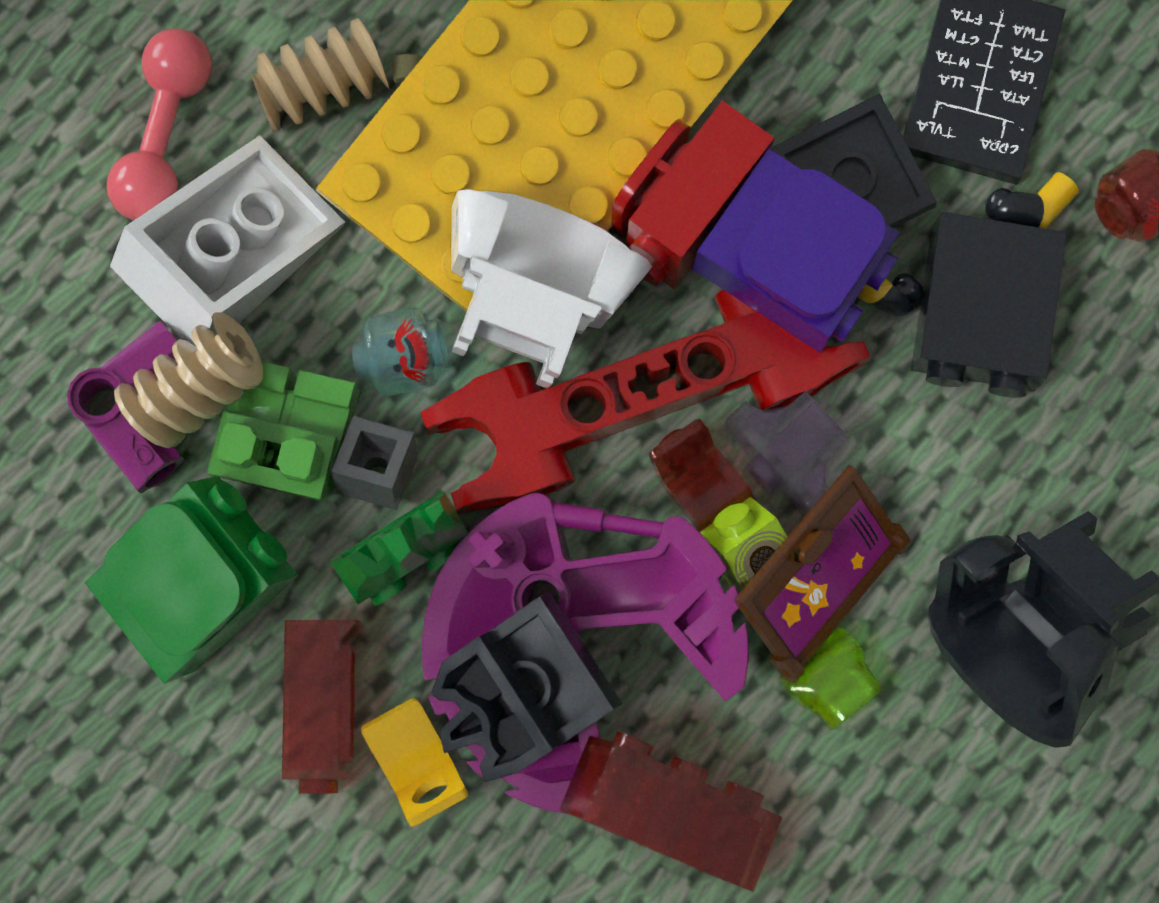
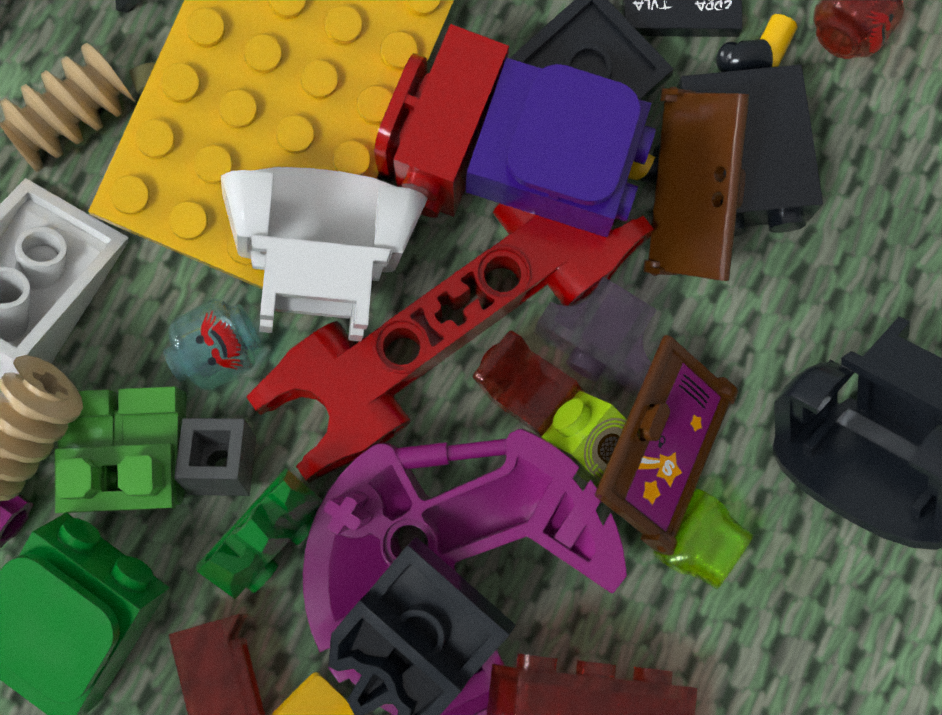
camera: 15 degrees left, 0 degrees up
none -> reddish brown door [643,87,750,281]

